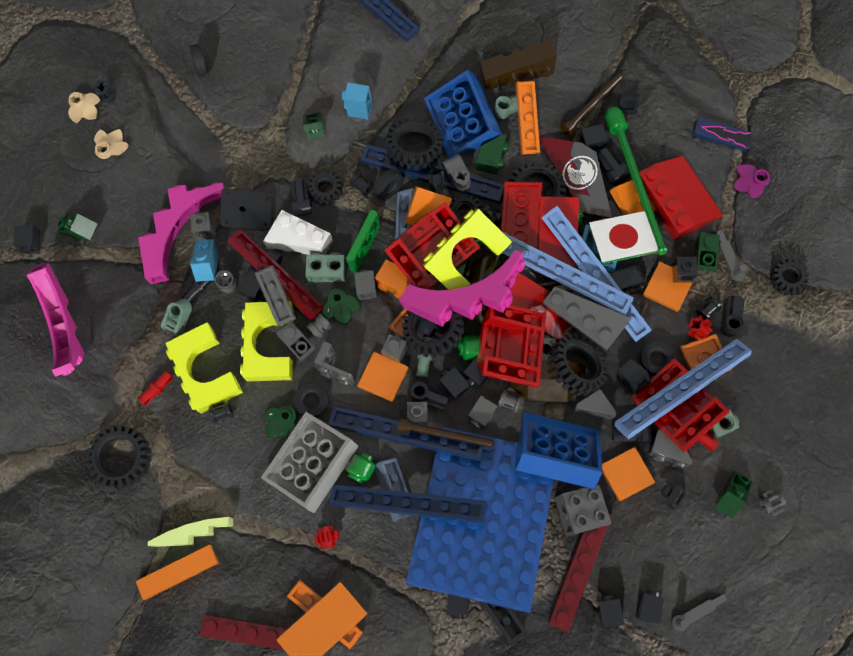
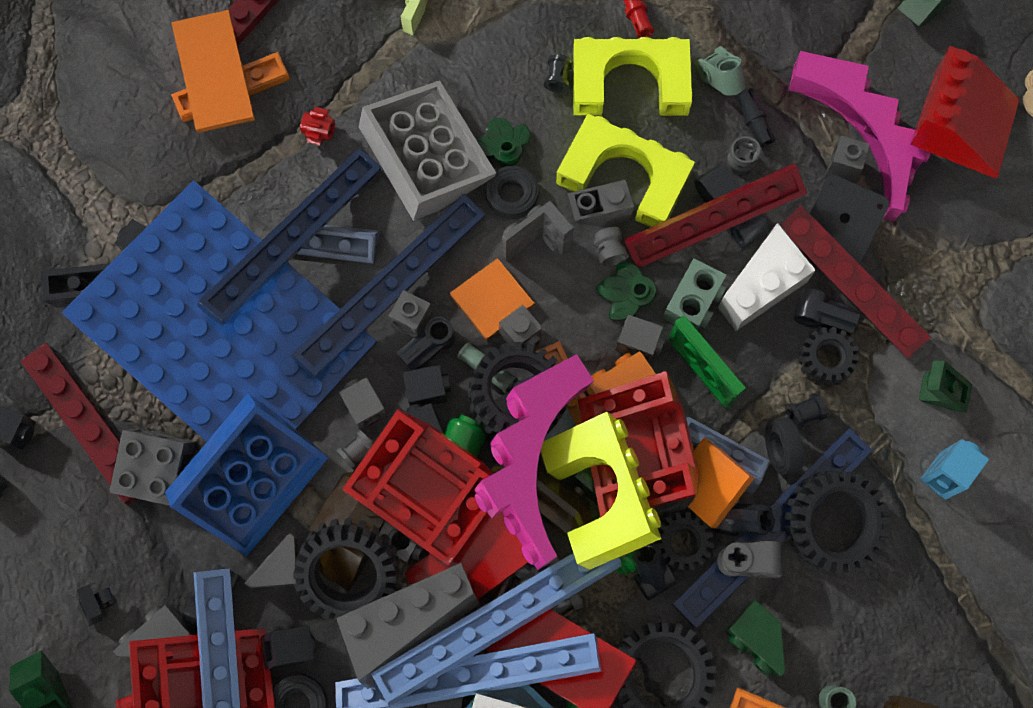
camera: 110 degrees right, 0 degrees up
dark azure brick [190,239,219,282] -> none
dark grey tile [255,265,296,326] -> none
green head [346,453,376,484] -> none
dark brown piece [398,416,494,447] -> none
blue slope [424,70,502,158] -> none
red tile [500,182,543,256] -> none
orange tile [602,447,655,502] -> none
none -> dark red plate [779,206,931,358]
none -> red slope [910,46,1020,179]

